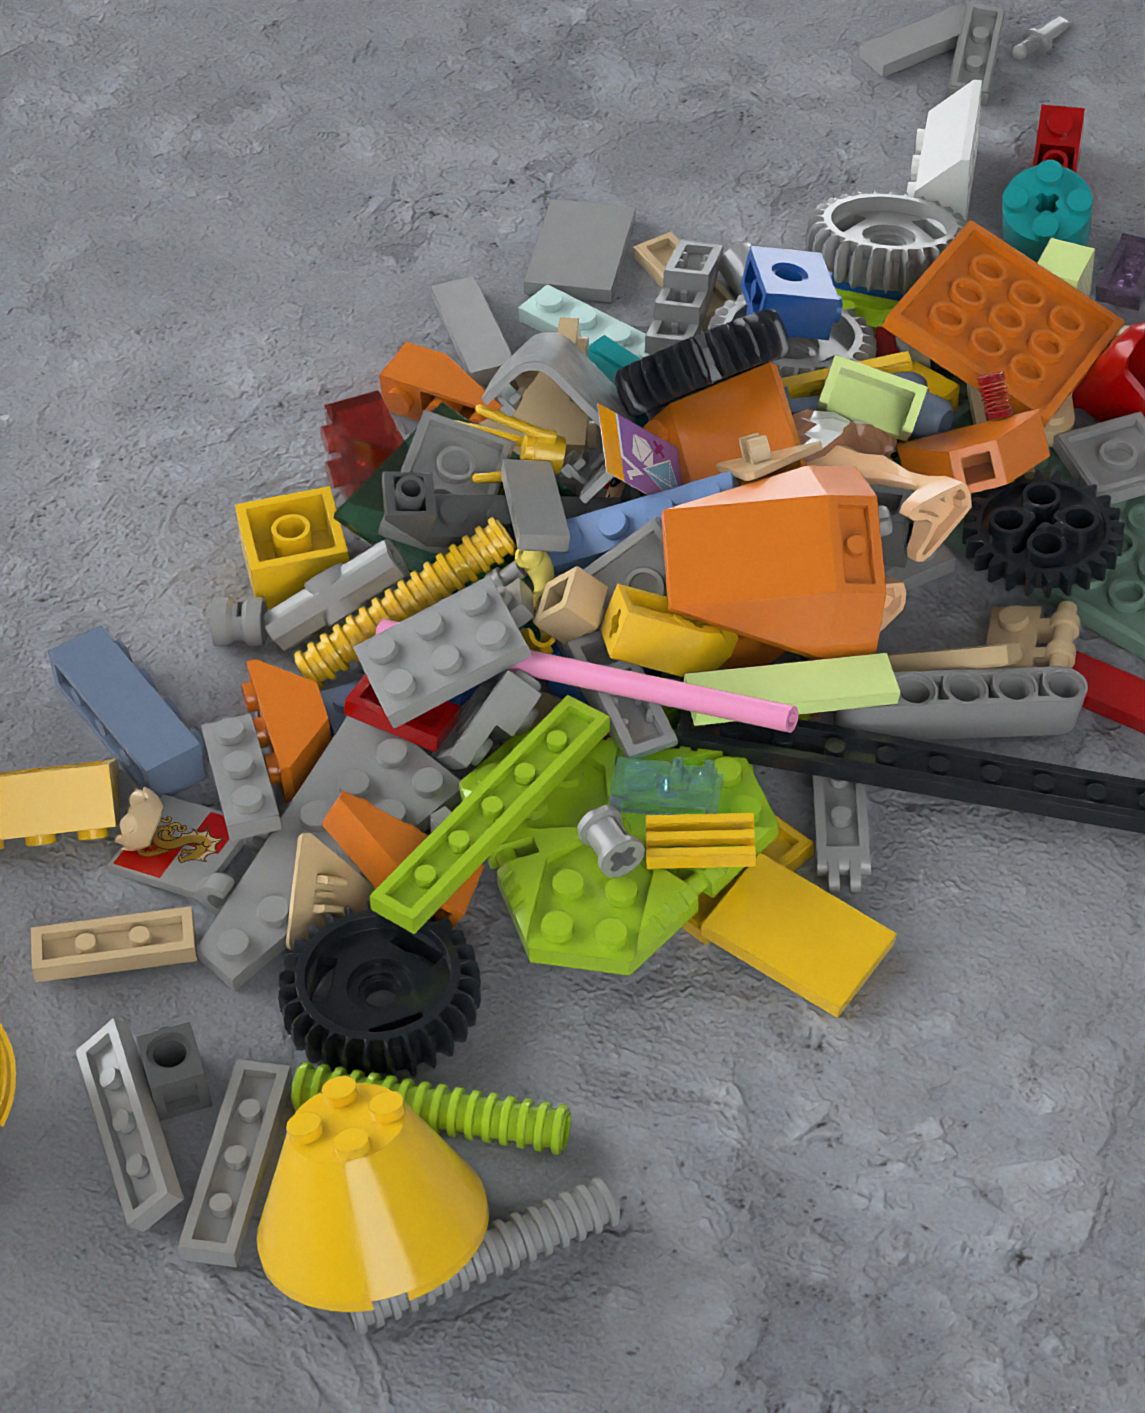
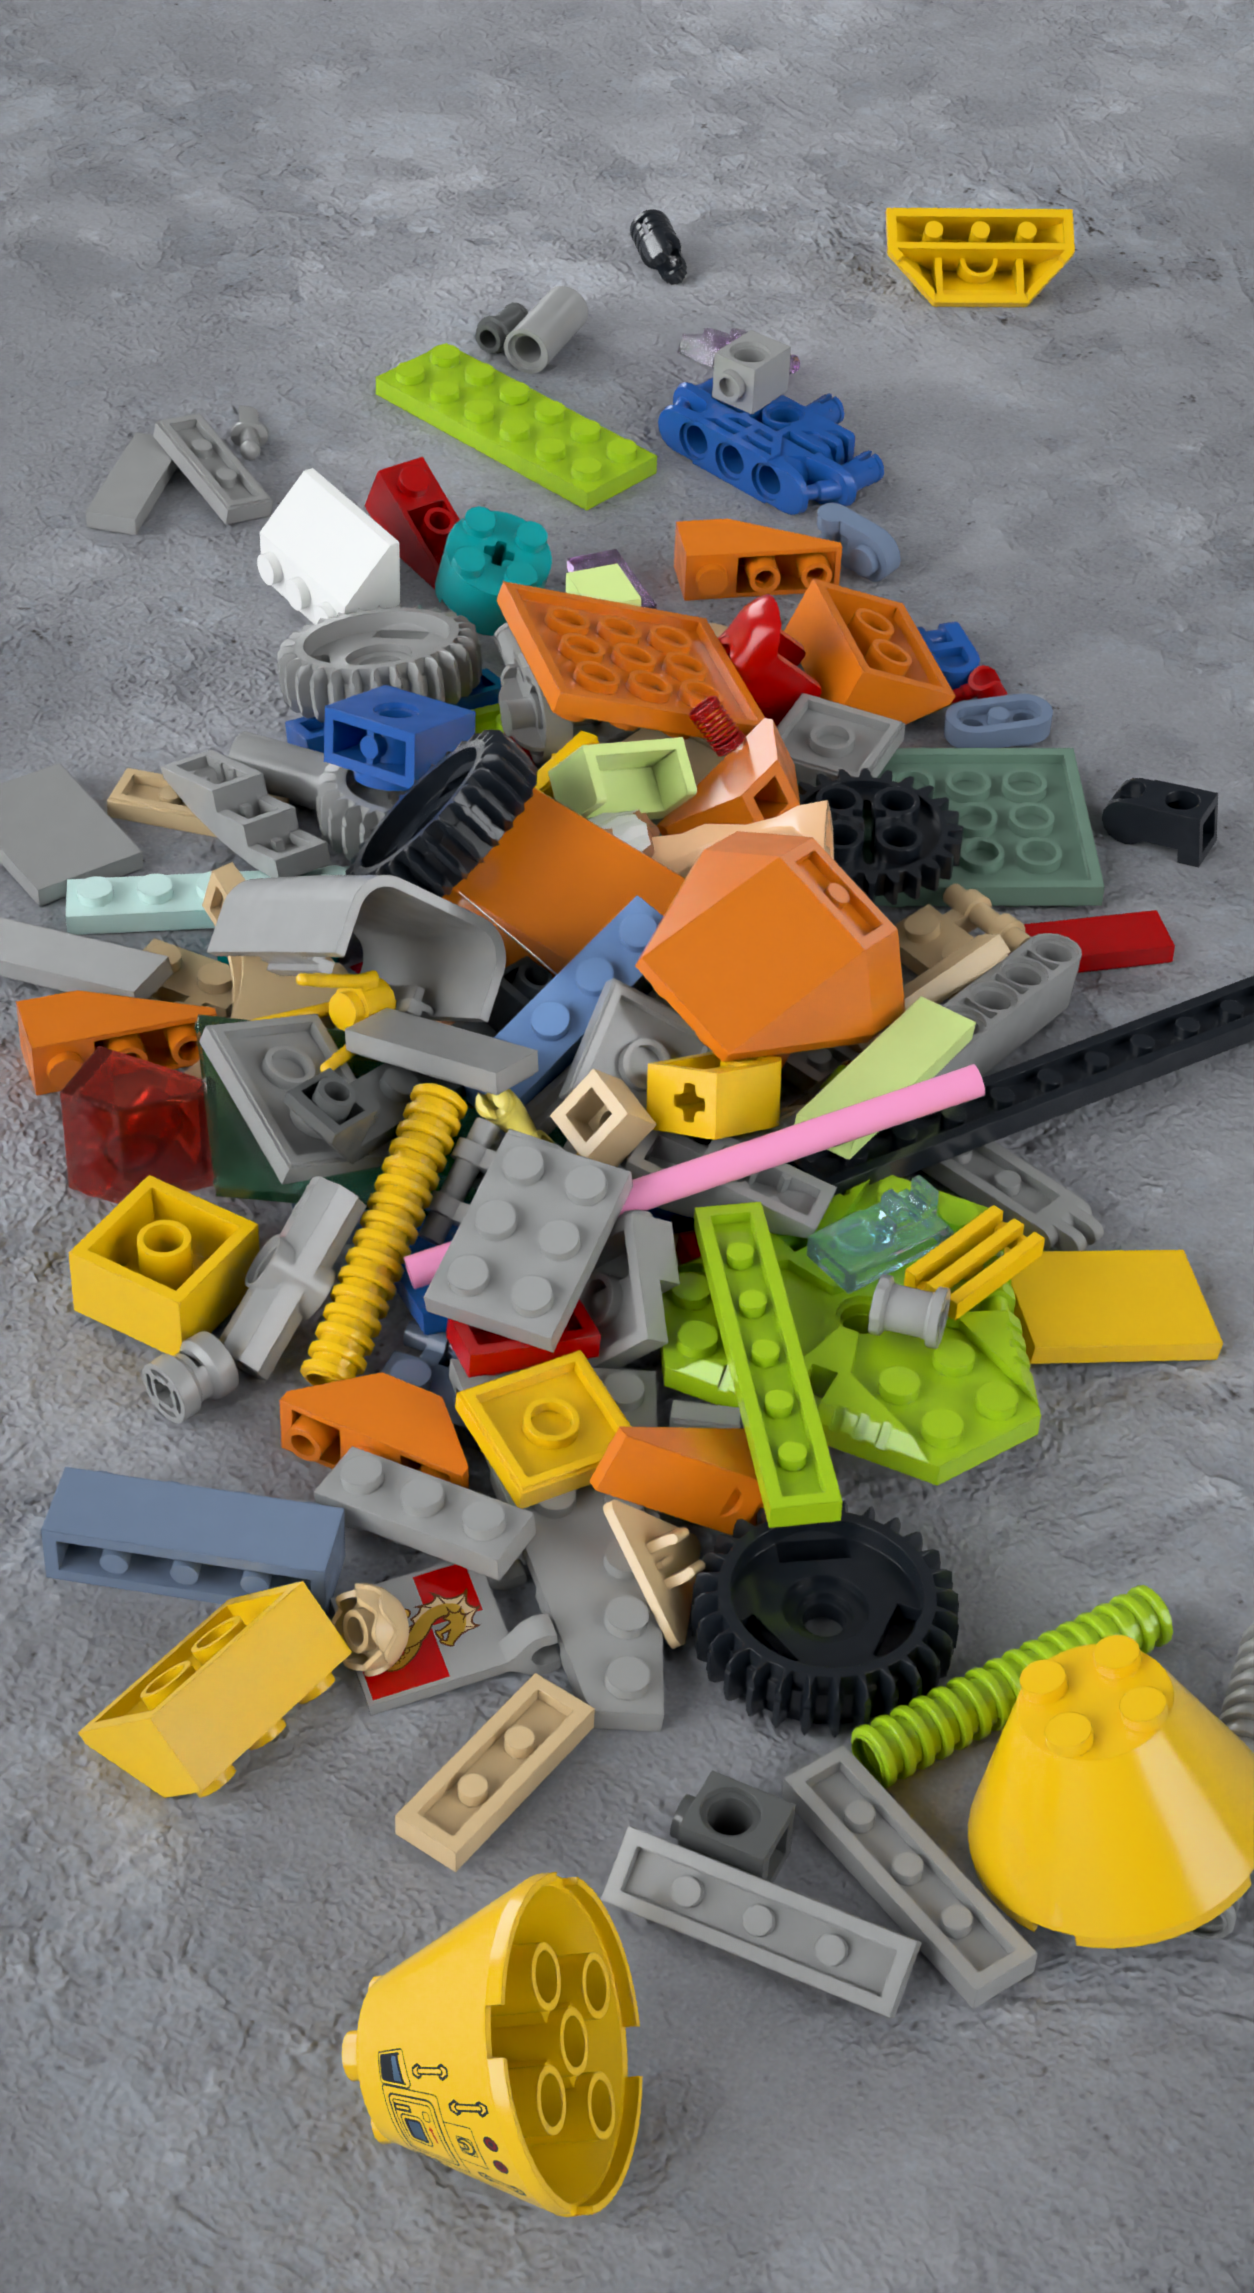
camera: 50 degrees left, 5 degrees down
tan piece [716,432,823,481] -> none
none -> yellow tile [455,1350,632,1509]

